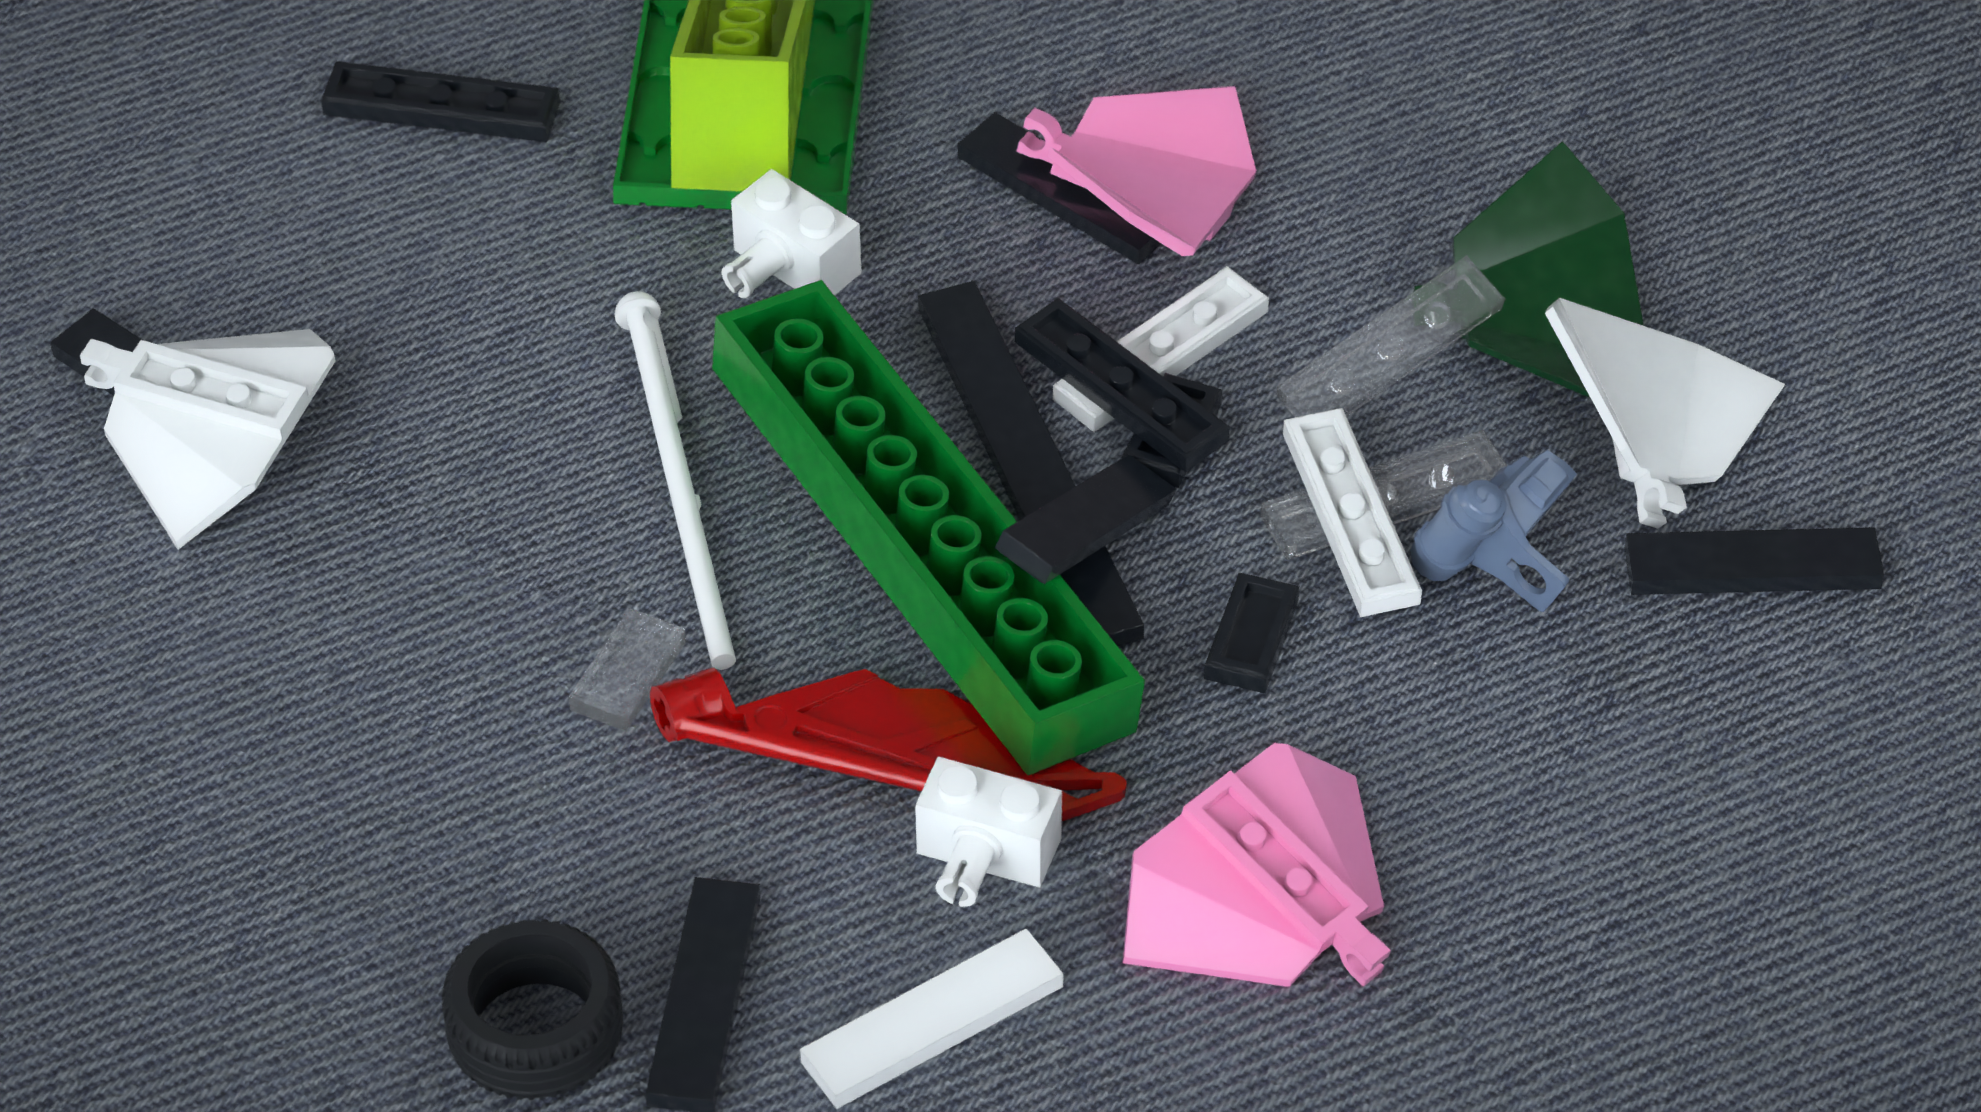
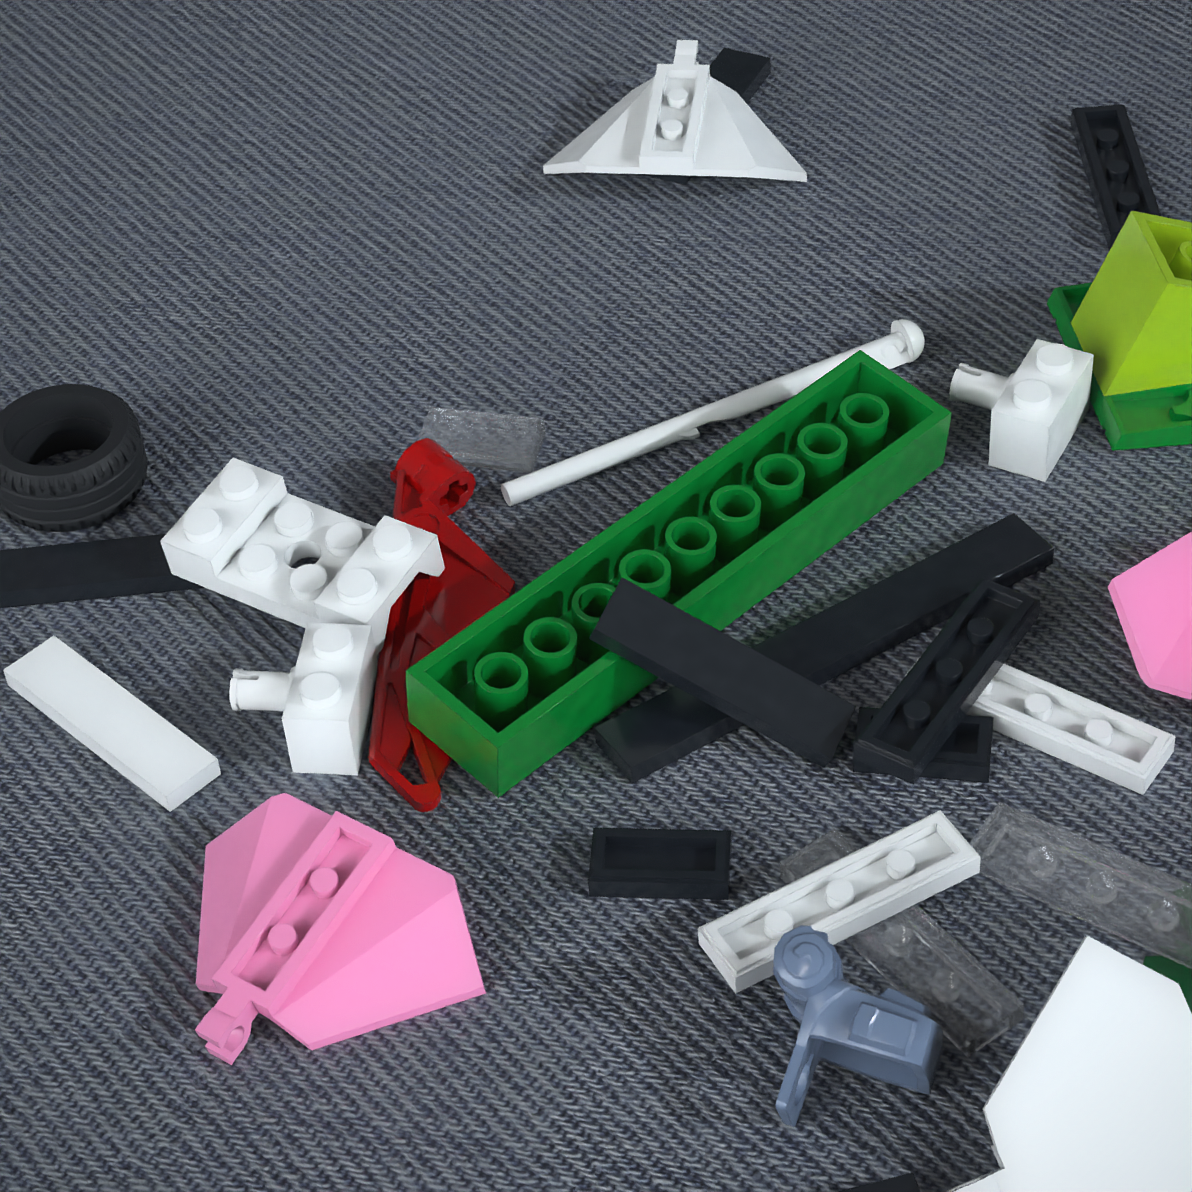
camera: 80 degrees right, 5 degrees down
none -> white piece [160,458,445,656]

